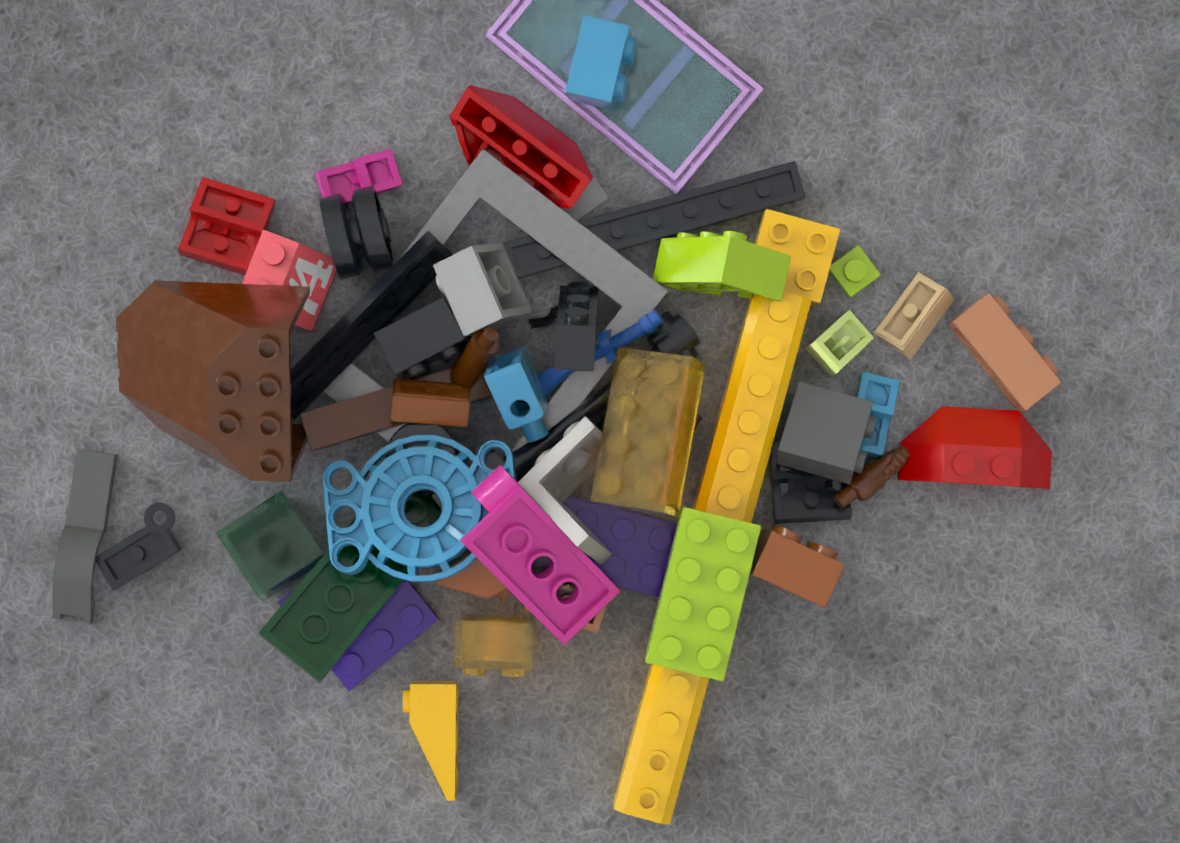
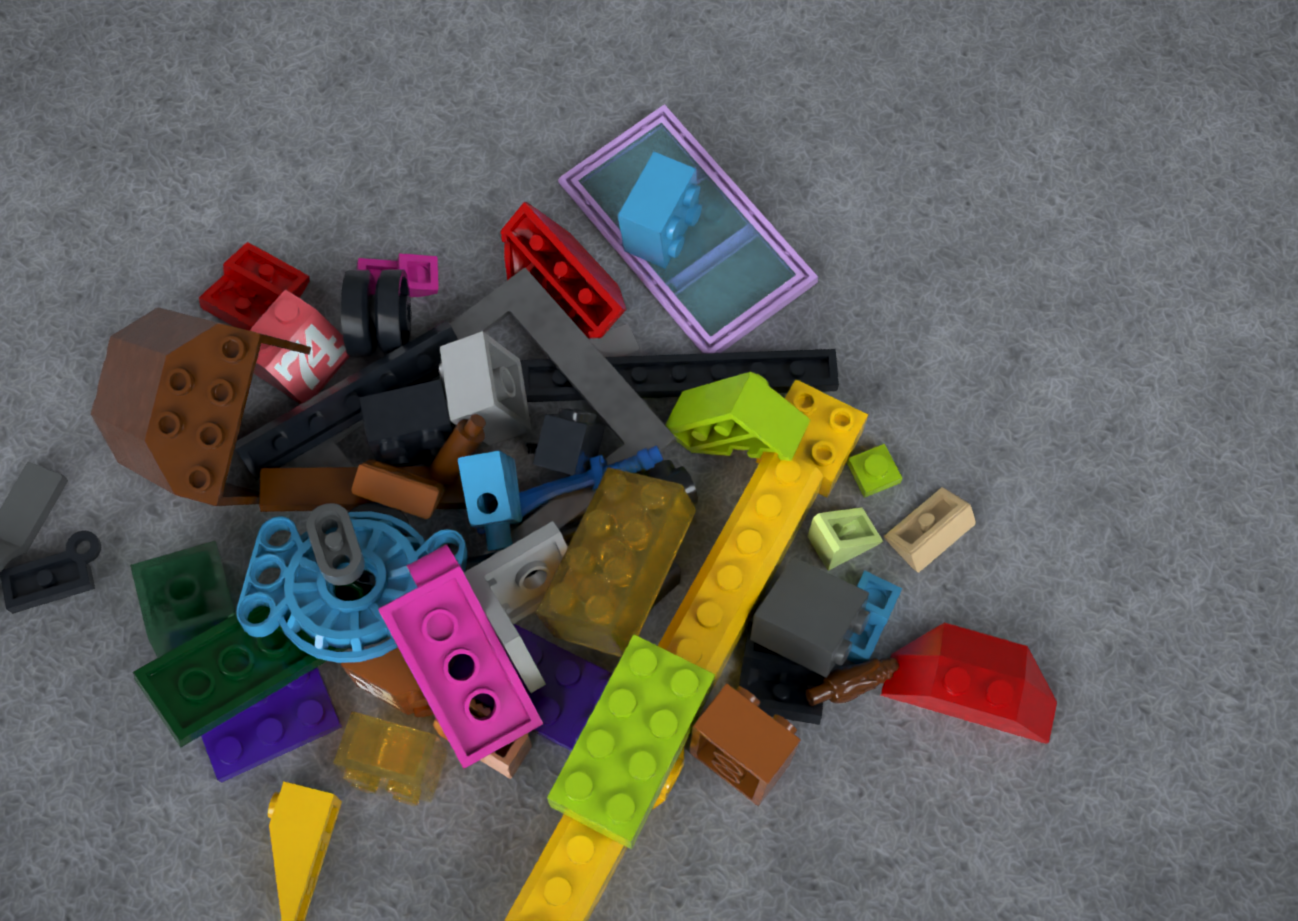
camera: 15 degrees right, 20 degrees down
nougat brick [947,293,1061,412] -> none
none -> dark grey plate [306,503,365,586]

